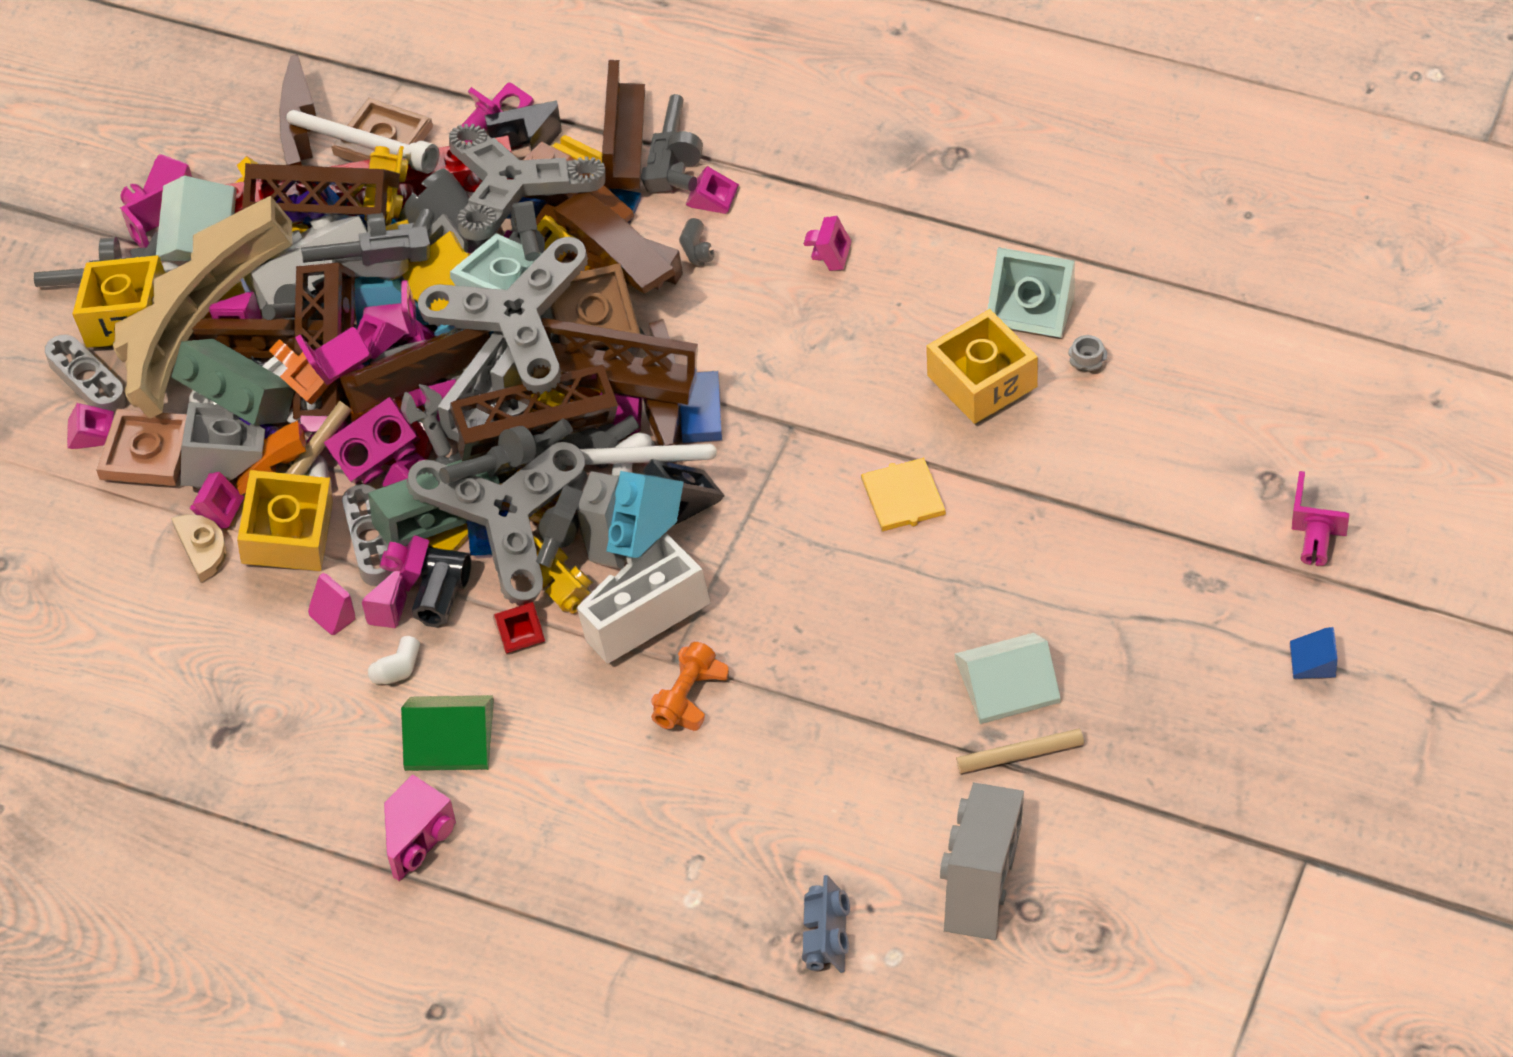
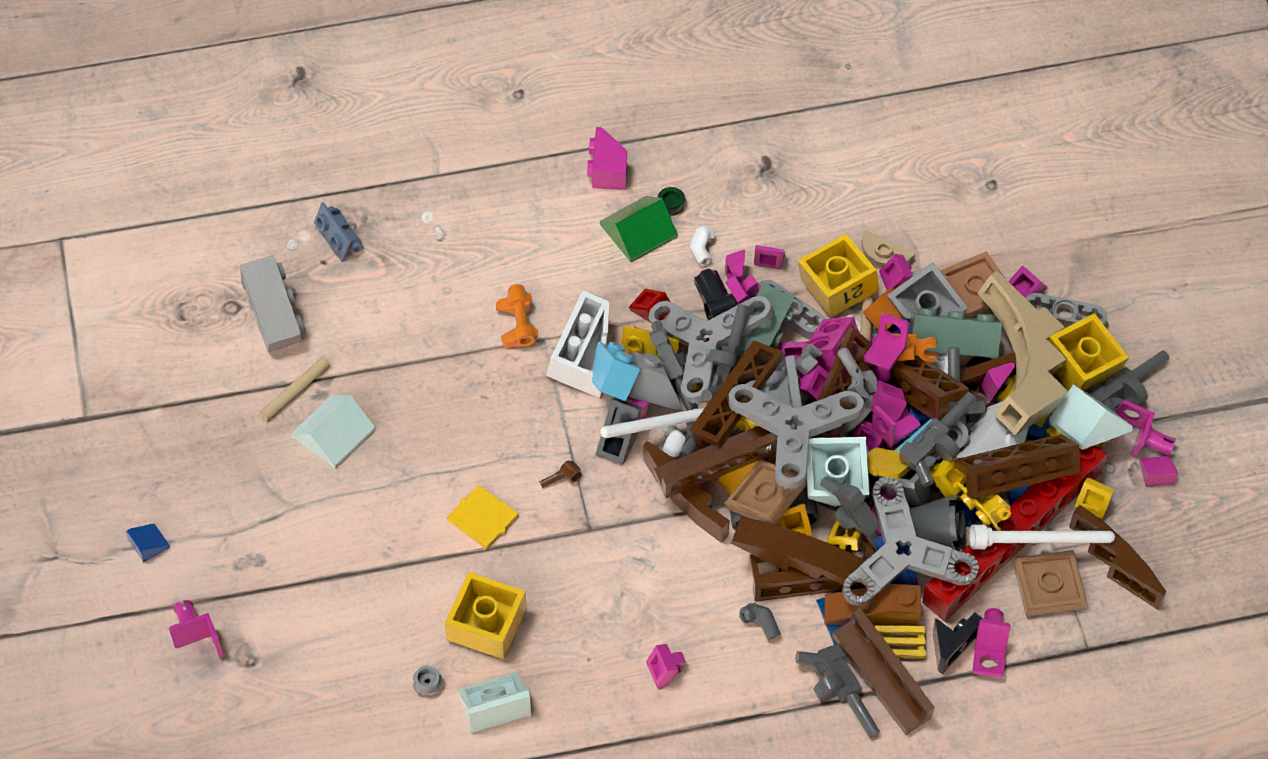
camera: 140 degrees right, 5 degrees up
tile [680,371,722,443] -> none
dark pink slope [685,166,739,214] -> none
none -> reddish brown hand [539,460,582,488]
none -> dark green tile [657,187,685,215]
none -> light grey bar [838,348,877,399]

